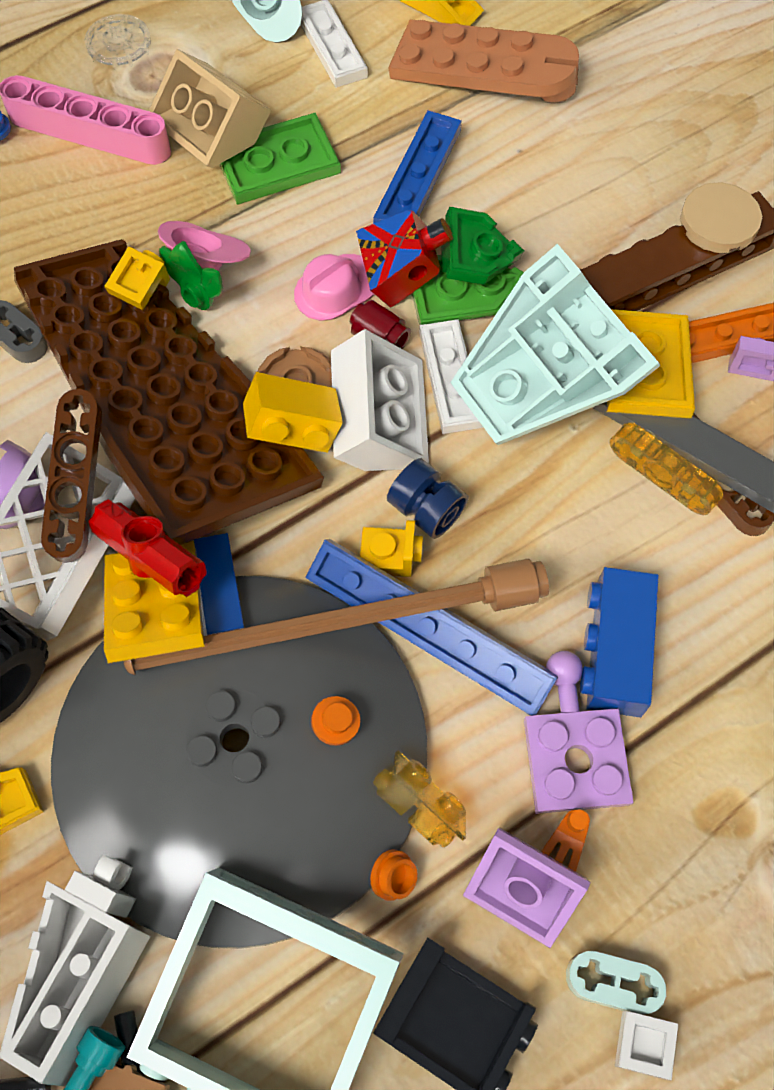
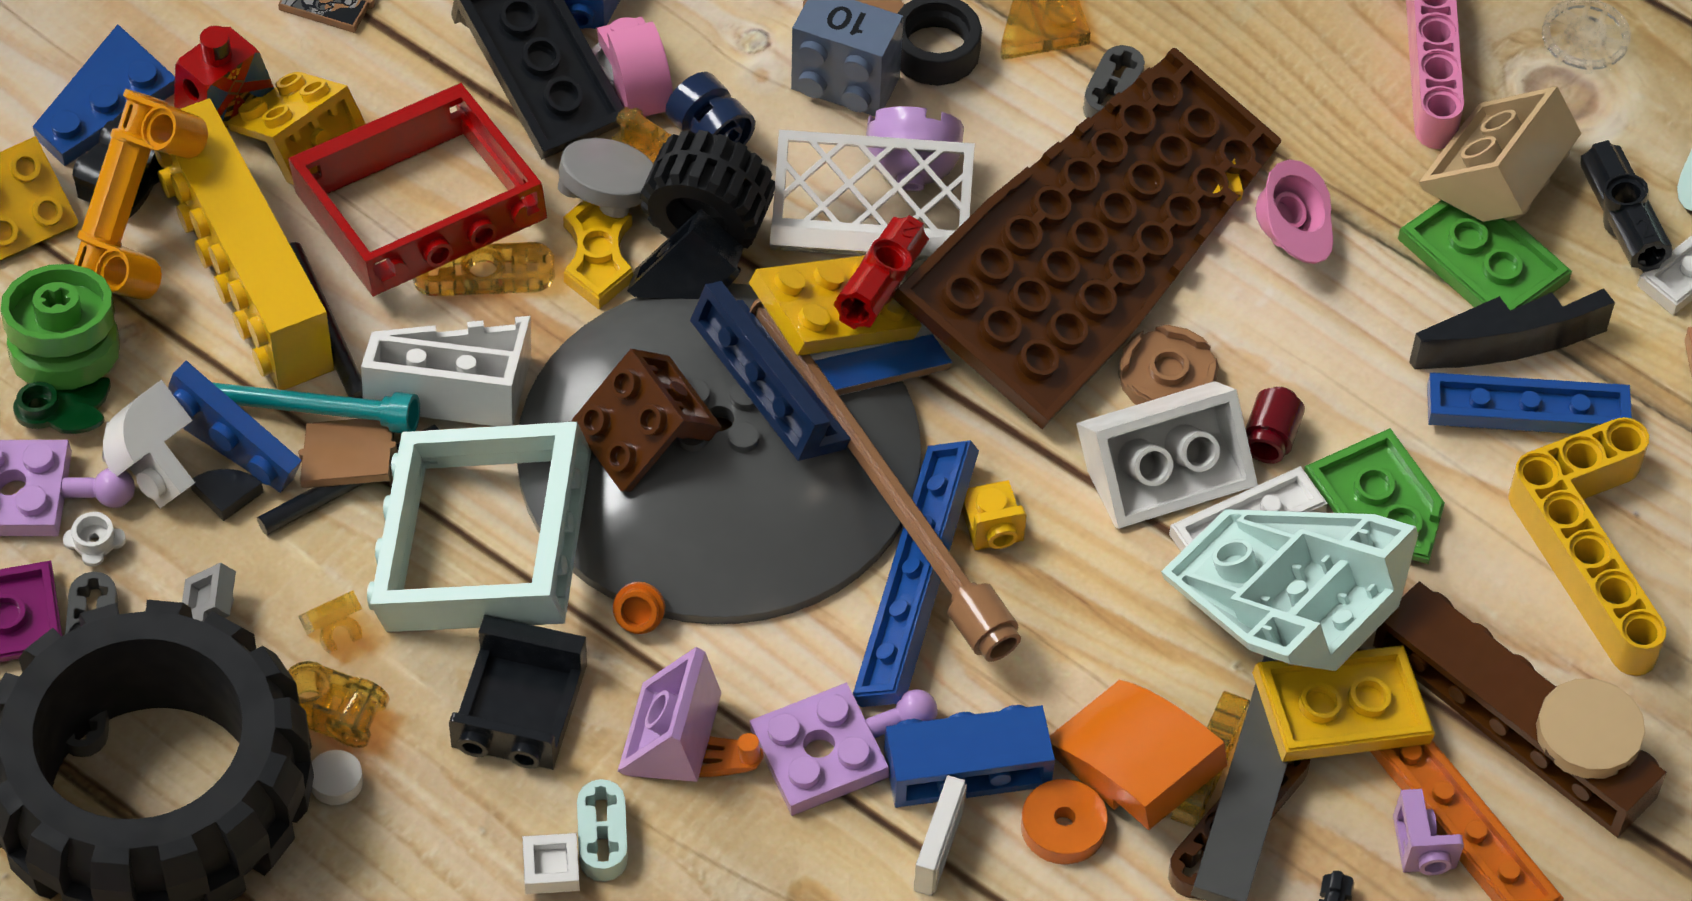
camera: 70 degrees right, 10 degrees down
reddish brown beam [41,389,102,563] -> none
white tile [65,855,136,918] -> none
yellow bracket [104,246,170,310] -> none
green plate [159,241,223,310] -> none
yellow brick [243,372,343,453] -> none
bright pink piece [294,254,375,321] -> none
orange plate [311,696,360,746] -> none
red torso [356,210,453,308] -> none
clear yellow hinge [373,750,466,848] -> none
dark blue wheel [387,458,469,539] -> none
green plate [441,206,524,285] -> none
none -> reddish brown bracket [572,349,722,492]
none -> black slope [627,208,744,299]
none -> dark blue fence [690,281,851,461]
none -> white tile [914,775,967,896]
none -> orange piece [1021,779,1108,864]
none -> orange slope [1050,680,1227,830]
none -> black slope [1409,288,1615,369]
none -> yellow beam [1508,417,1666,676]
none -> black piece [1580,140,1672,272]

